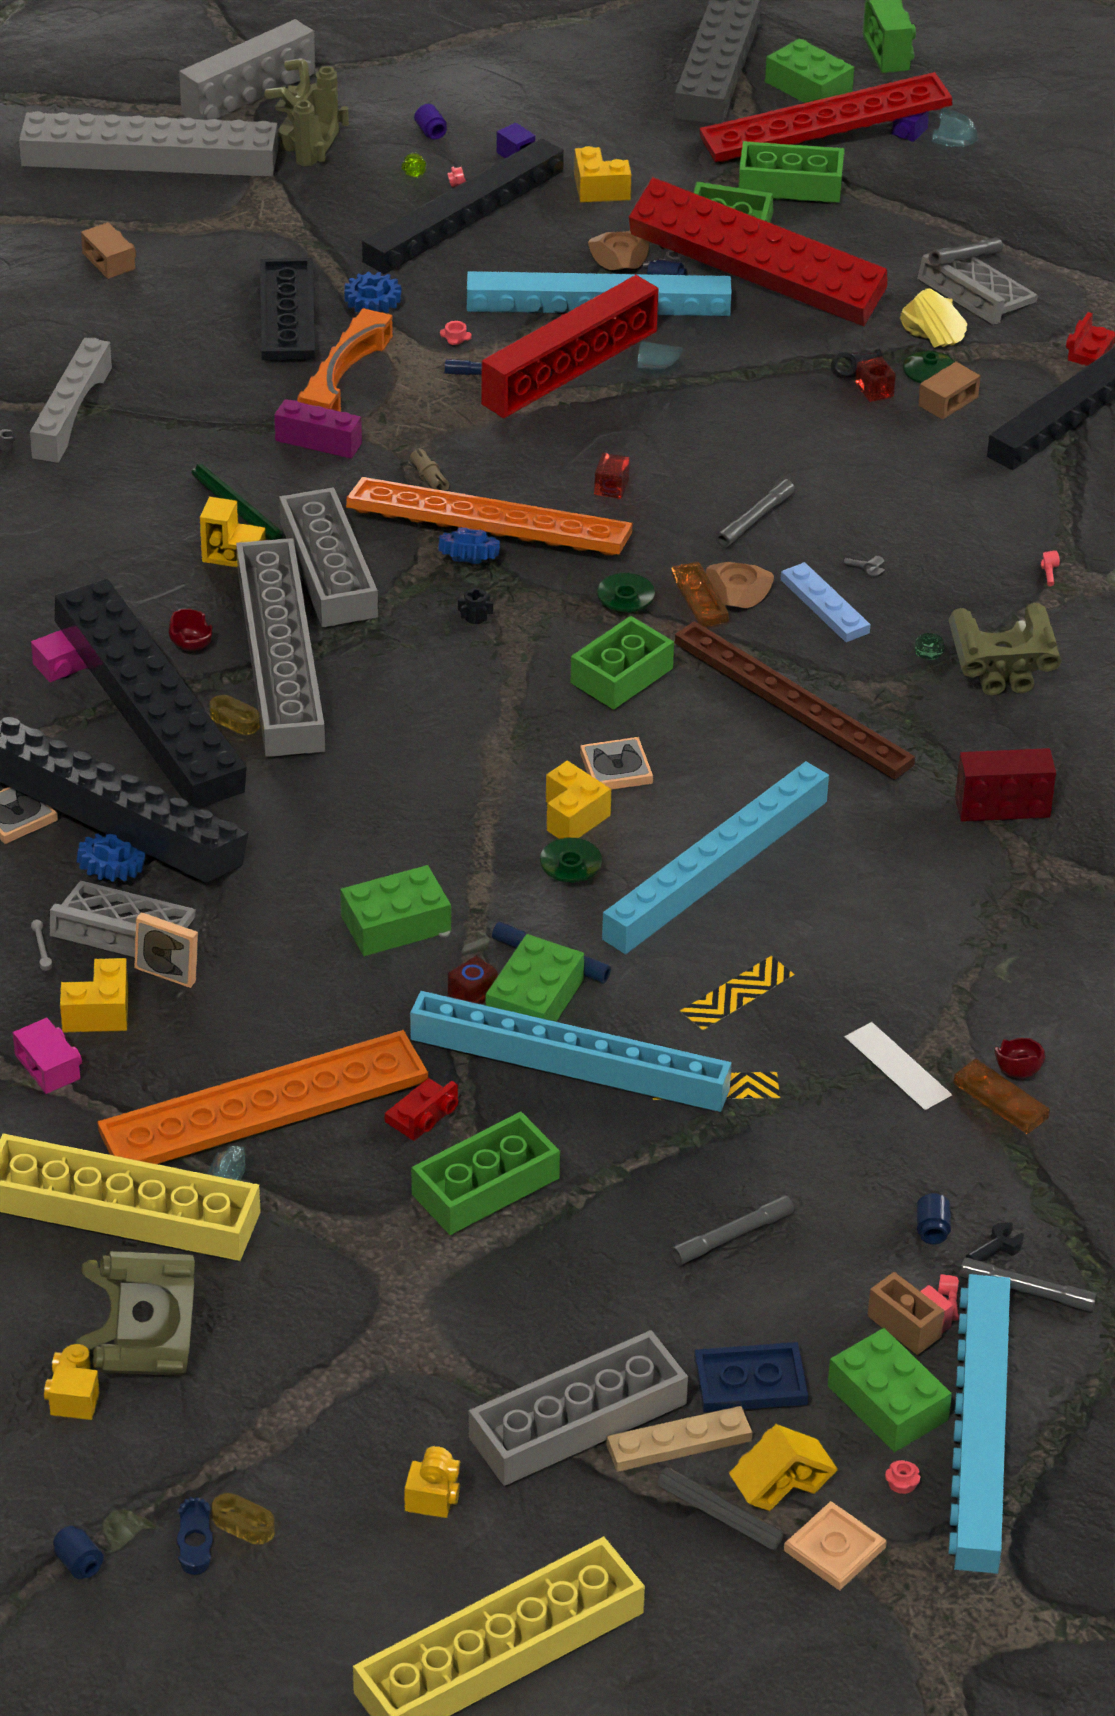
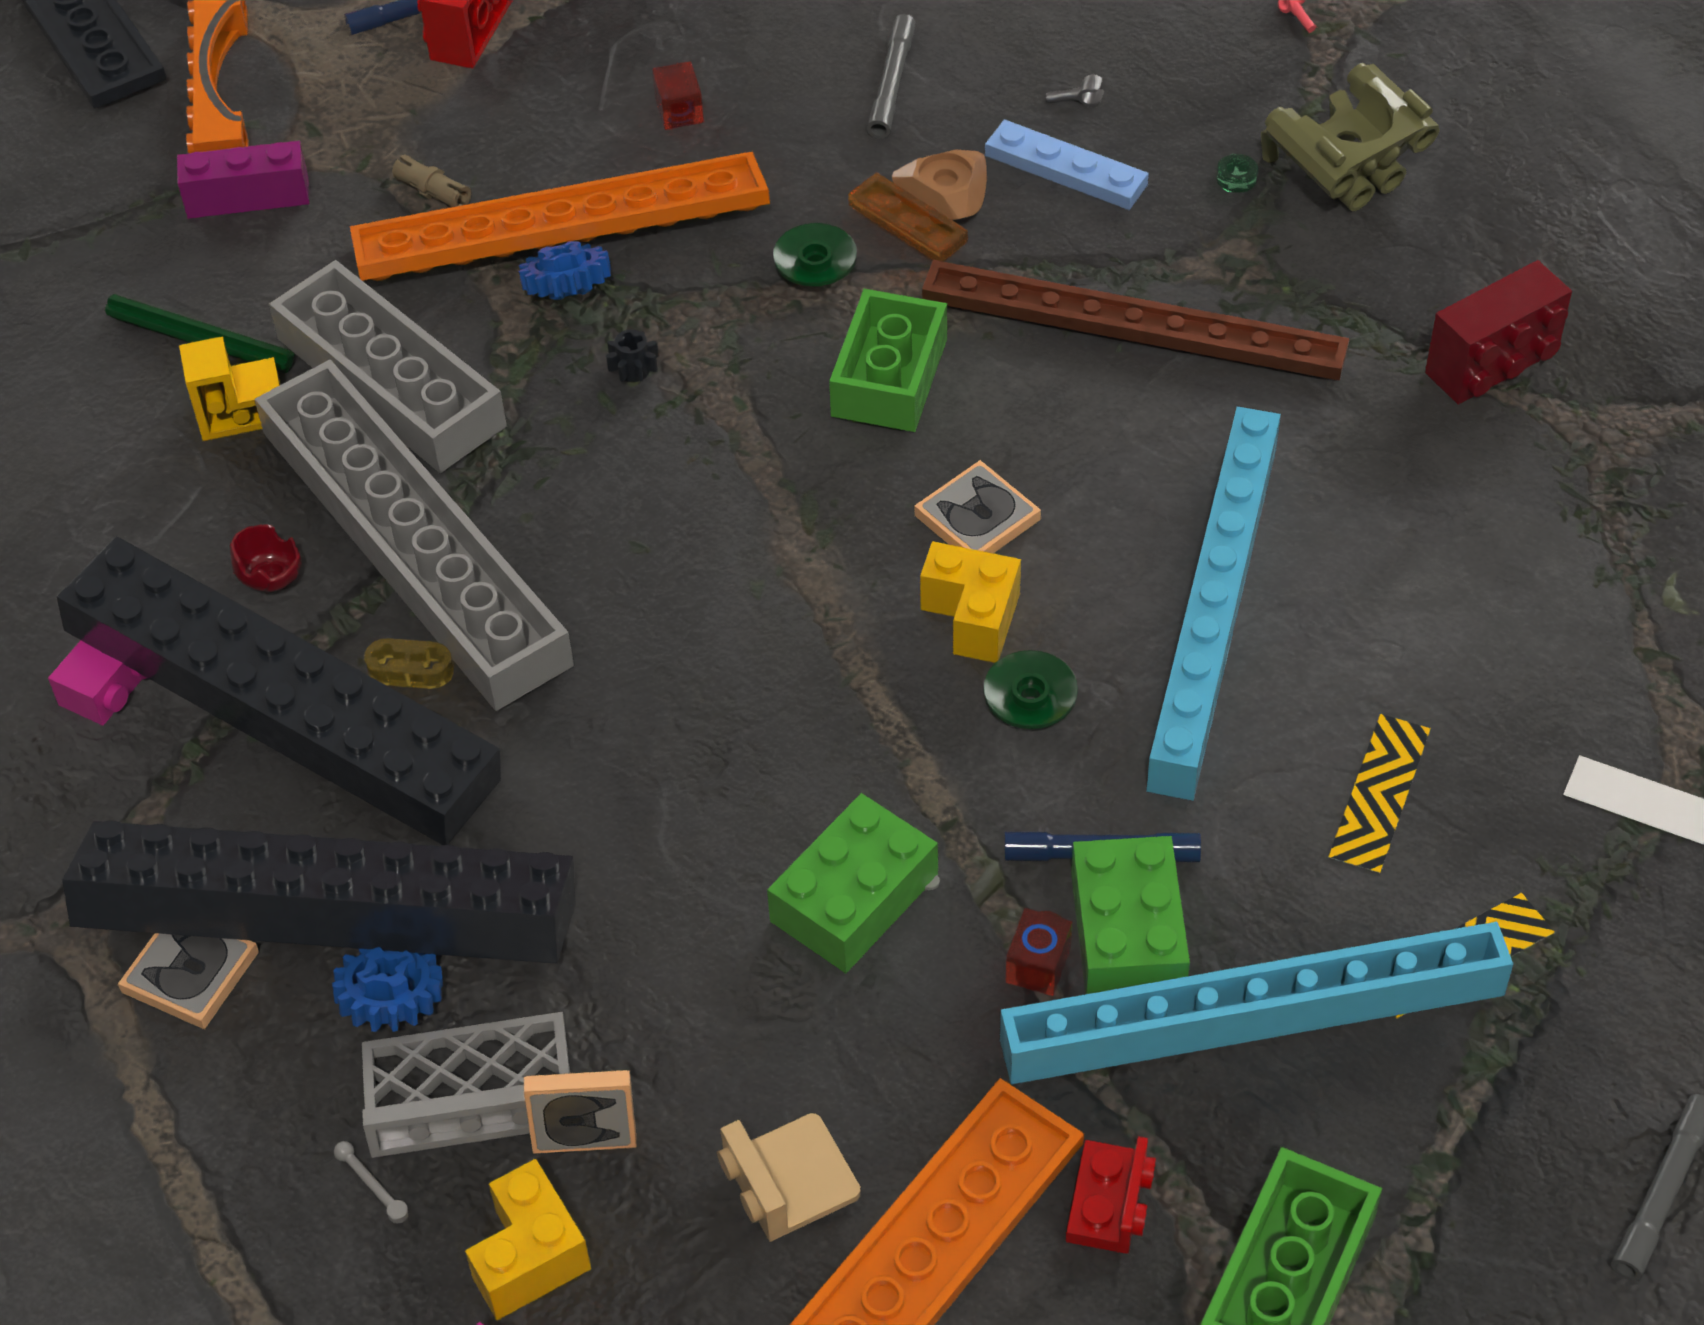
camera: 25 degrees left, 10 degrees up
none -> tan bracket [717,1113,860,1242]

